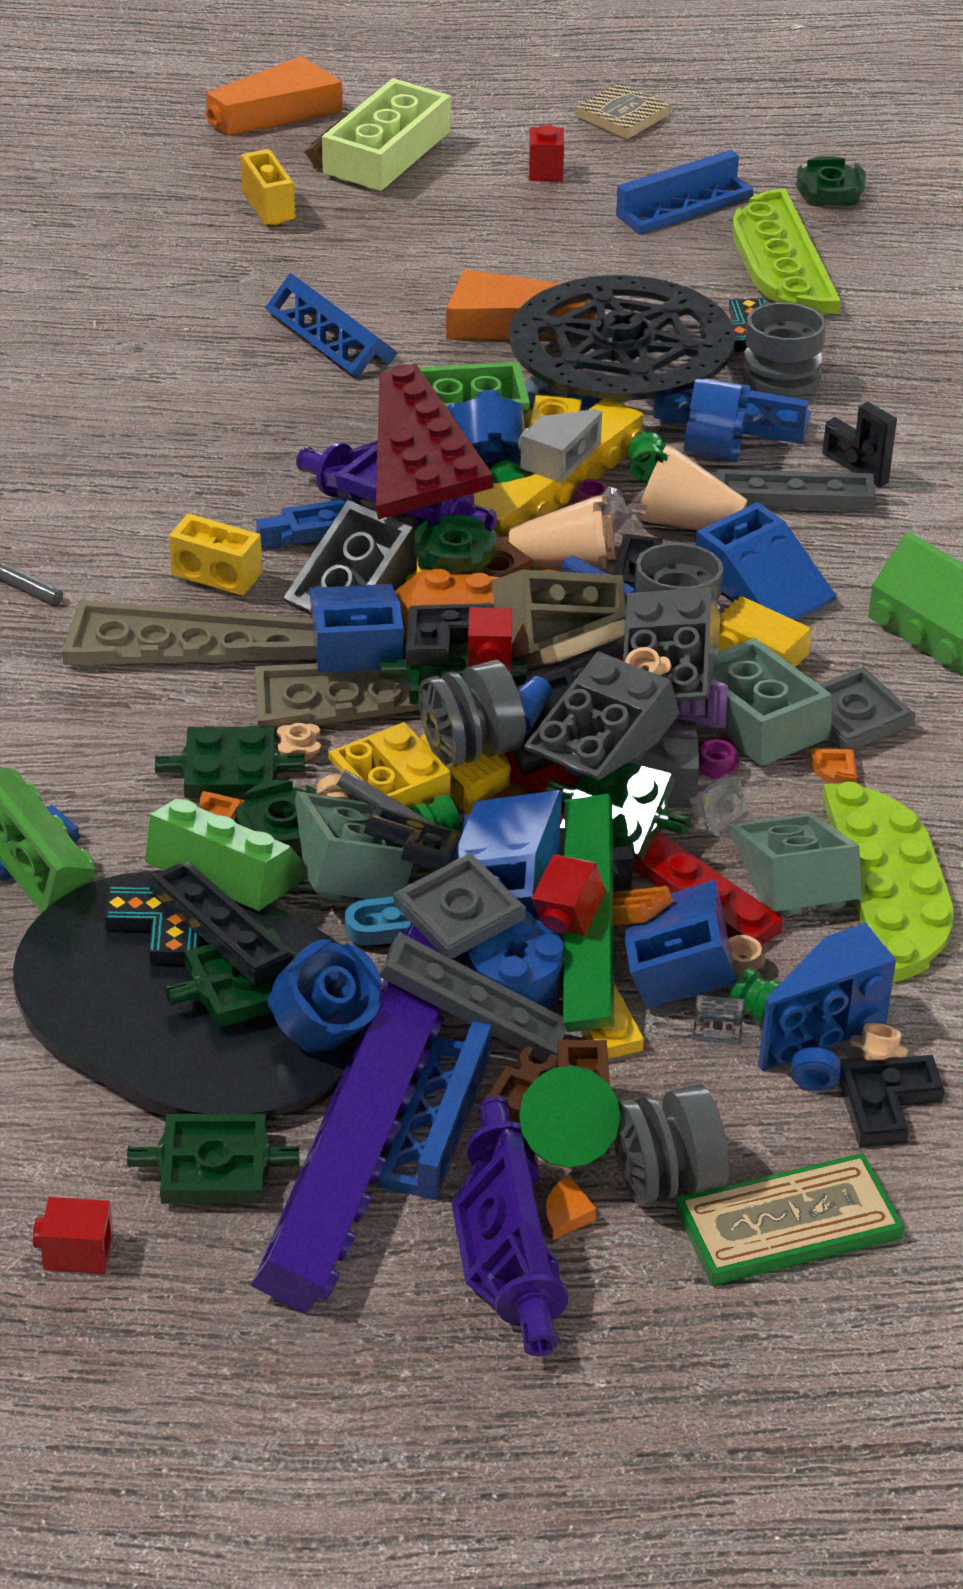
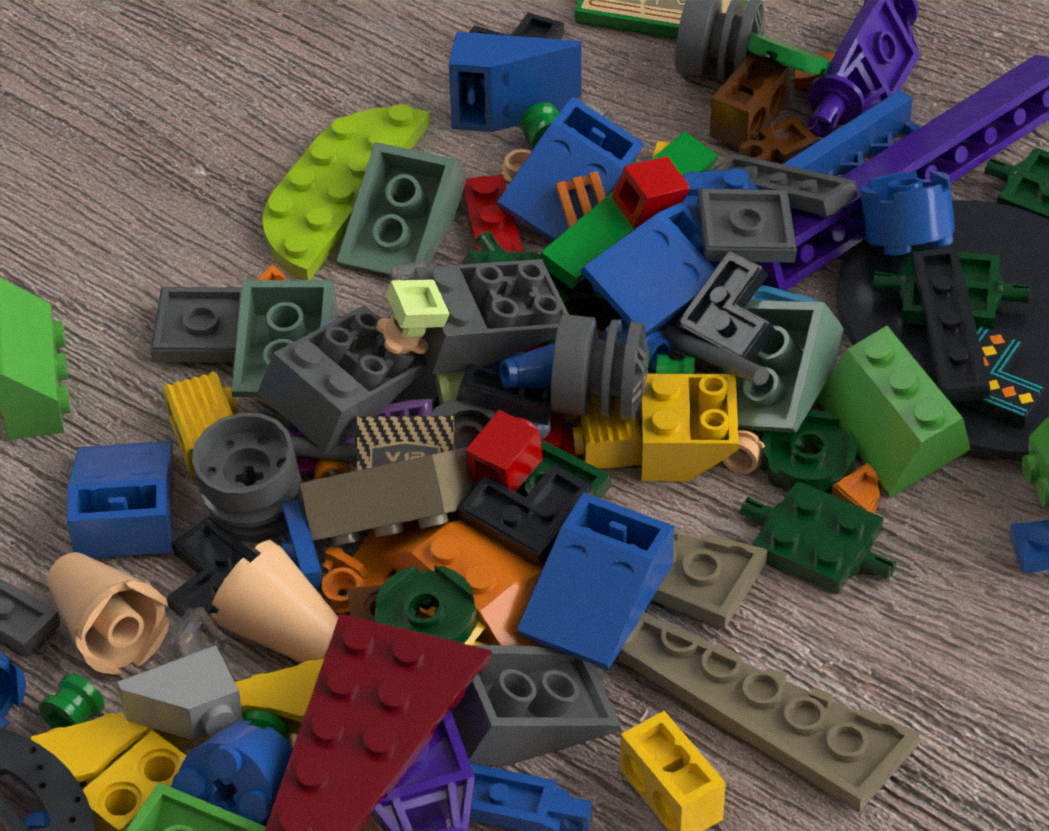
camera: 145 degrees left, 5 degrees up
light nougat plate [277,723,321,762] -> none
none -> yellowish green tile [385,280,449,338]

